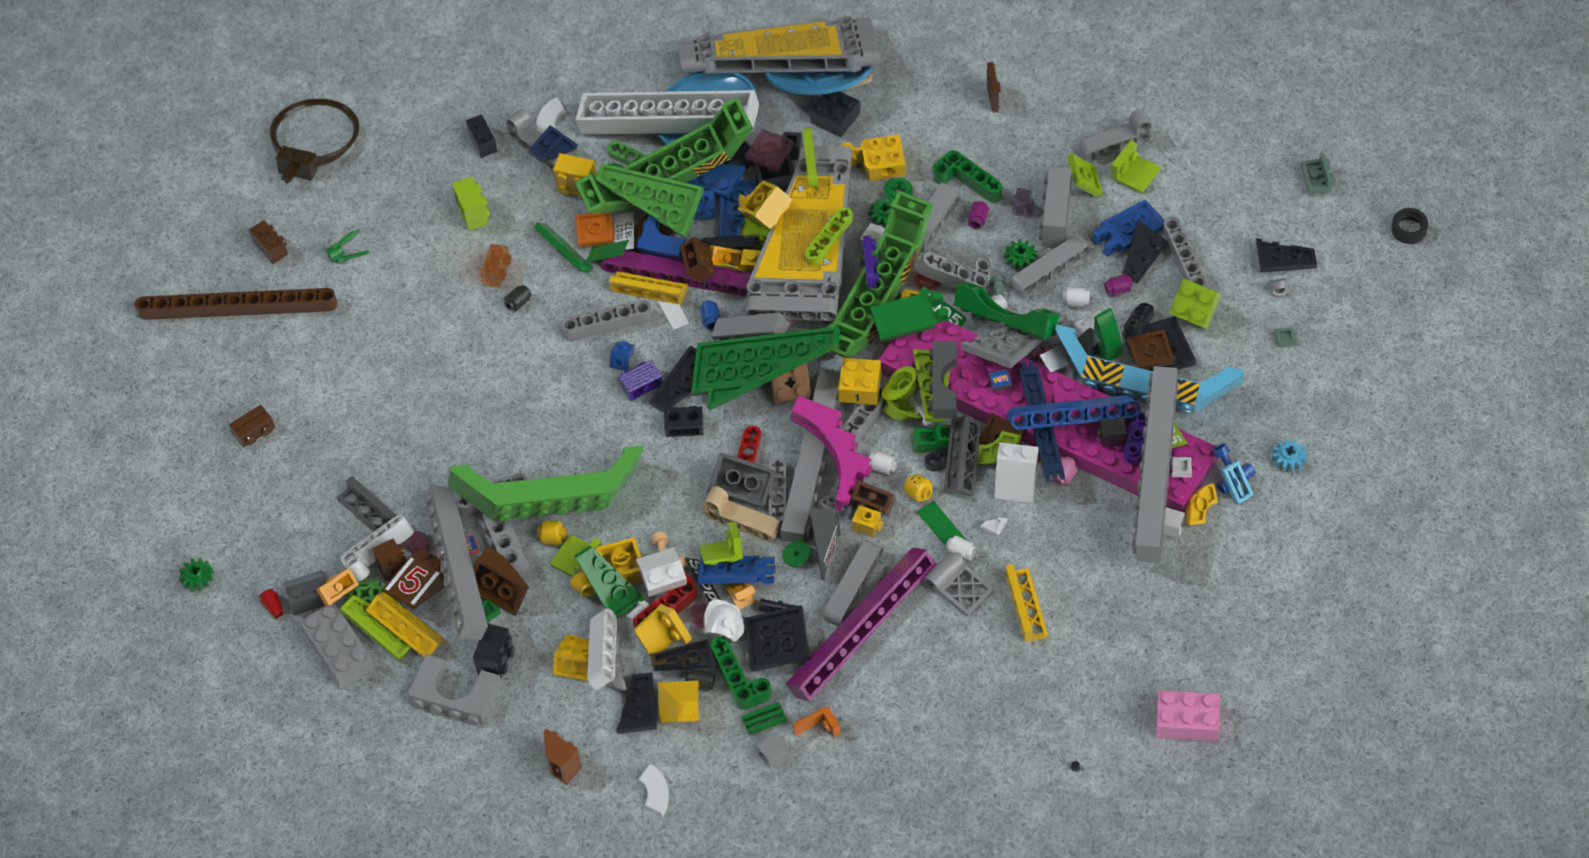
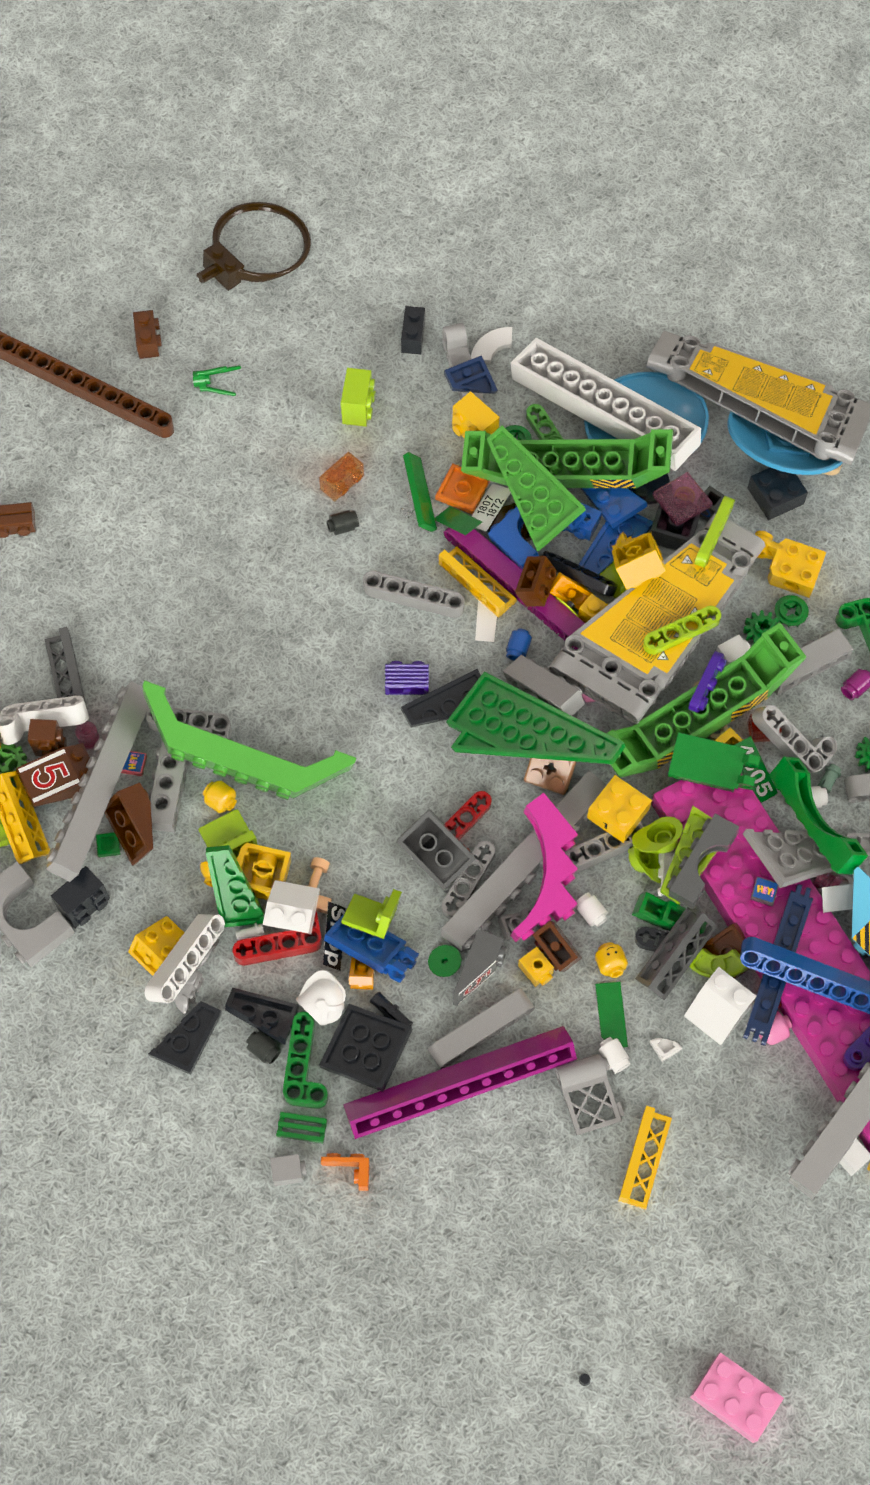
camera: 25 degrees right, 10 degrees up
dark orange slope [543,729,582,785] -> none
blue bracket [610,341,635,370] -> none
yellow bracket [633,604,692,656] -> none
white tile [639,764,669,817] -> none
yellow slope [658,681,700,723] -> none
black brick [664,406,704,437] -> none
clear pink wheel [690,602,707,629] -> none
tan beam [703,486,781,543] -> none
pearl dark grey brick [1097,418,1126,447] -> none

